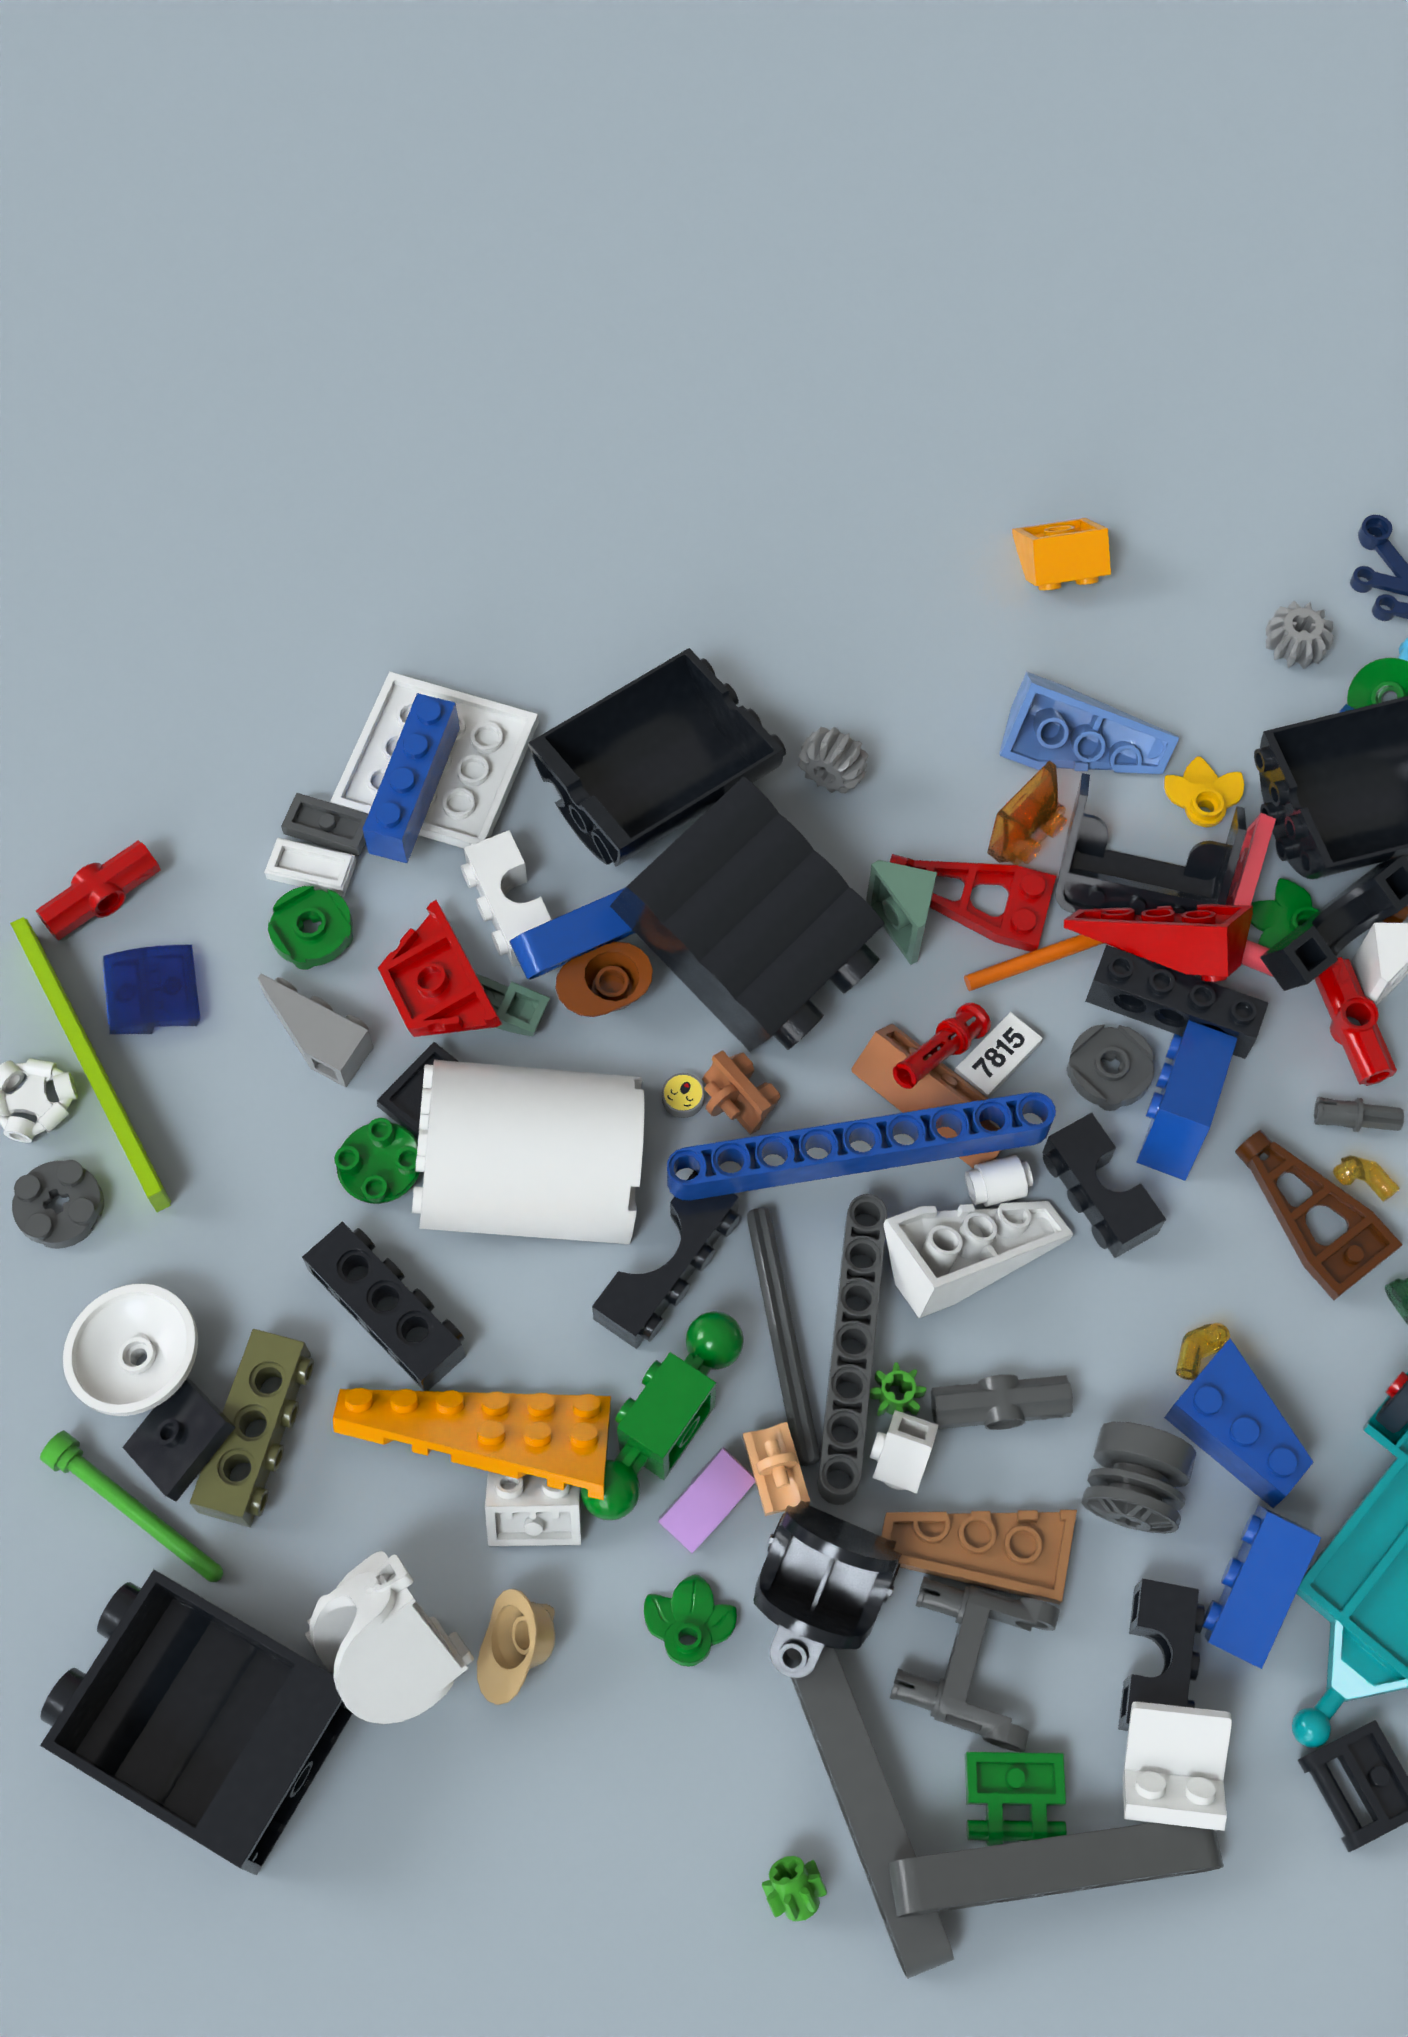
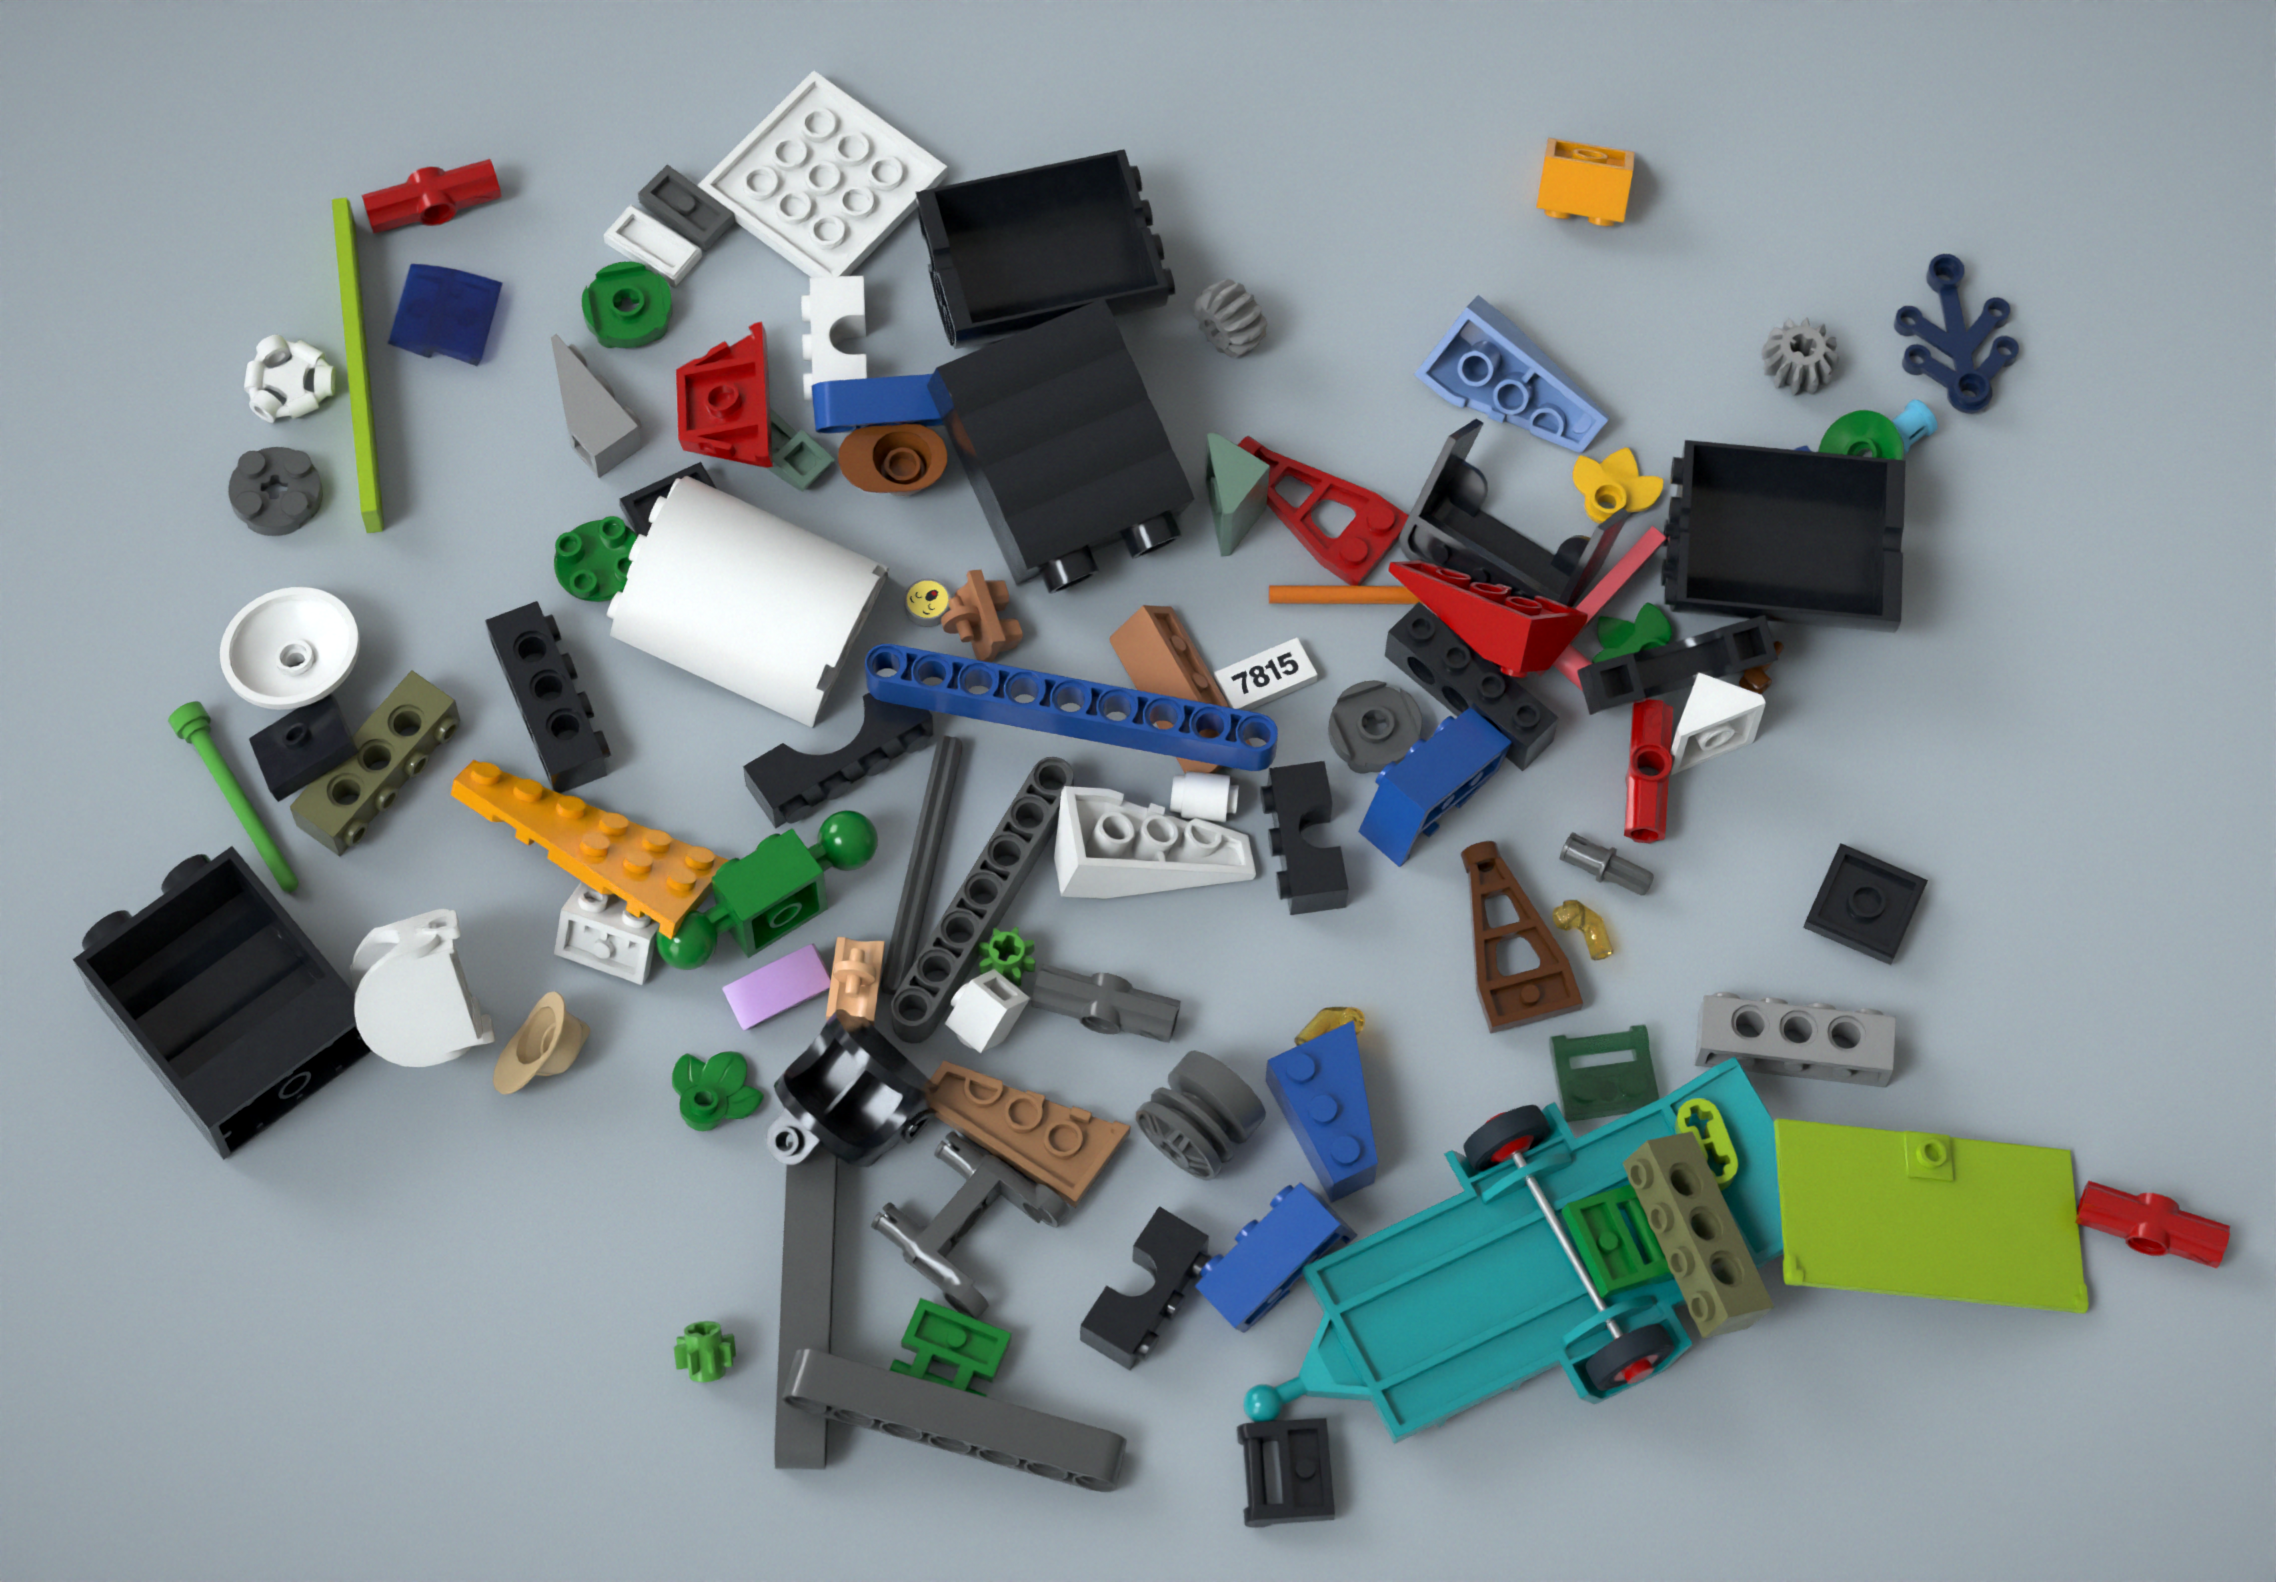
camera: 20 degrees right, 0 degrees up
blue brick [362,693,460,863] -> none
red pin [893,1002,991,1089] -> none
clear orange slope [987,760,1067,865] -> none
white bracket [1122,1702,1232,1831] -> none

